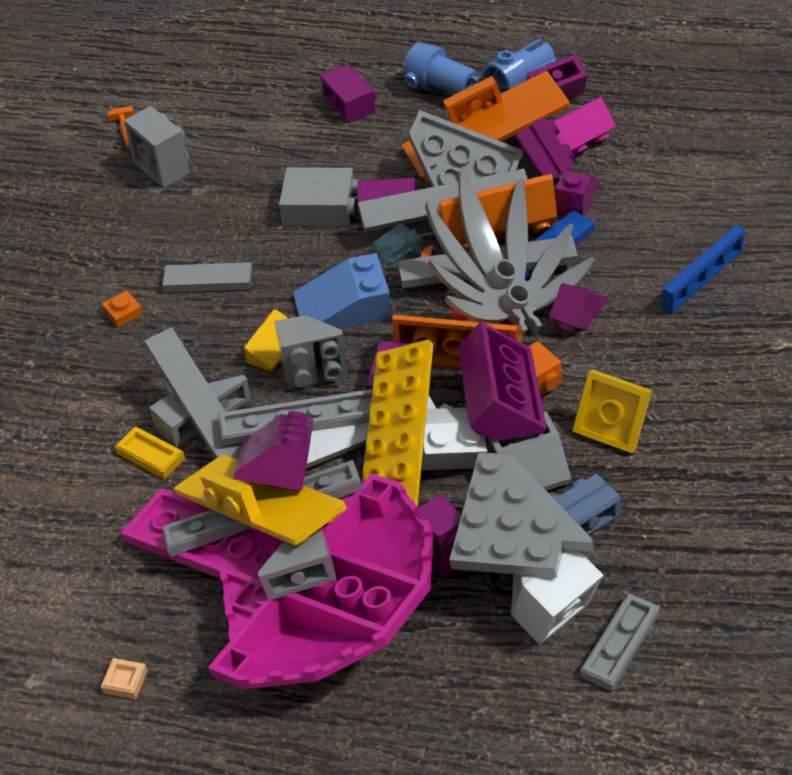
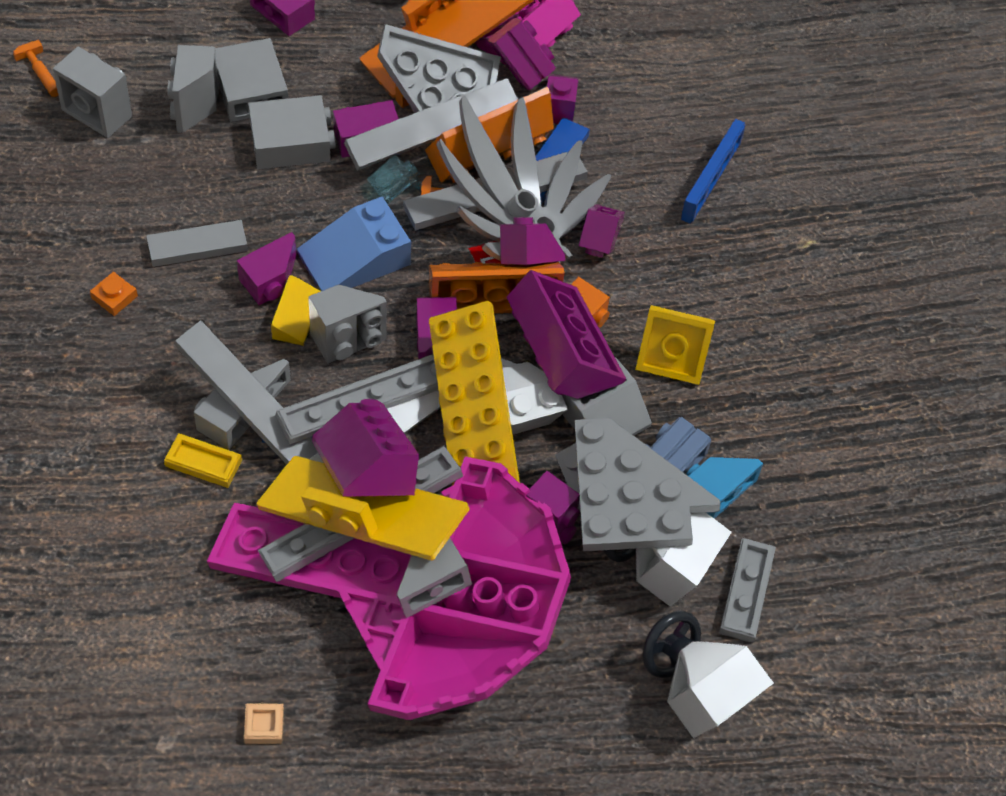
camera: 25 degrees left, 10 degrees up
none -> light grey slope [167,45,219,133]
none -> light grey brick [215,38,288,122]
none -> magenta slope [237,232,296,305]
none -> magenta slope [500,217,565,265]
none -> white piece [642,611,774,738]
none -> dark azure slope [686,457,763,519]

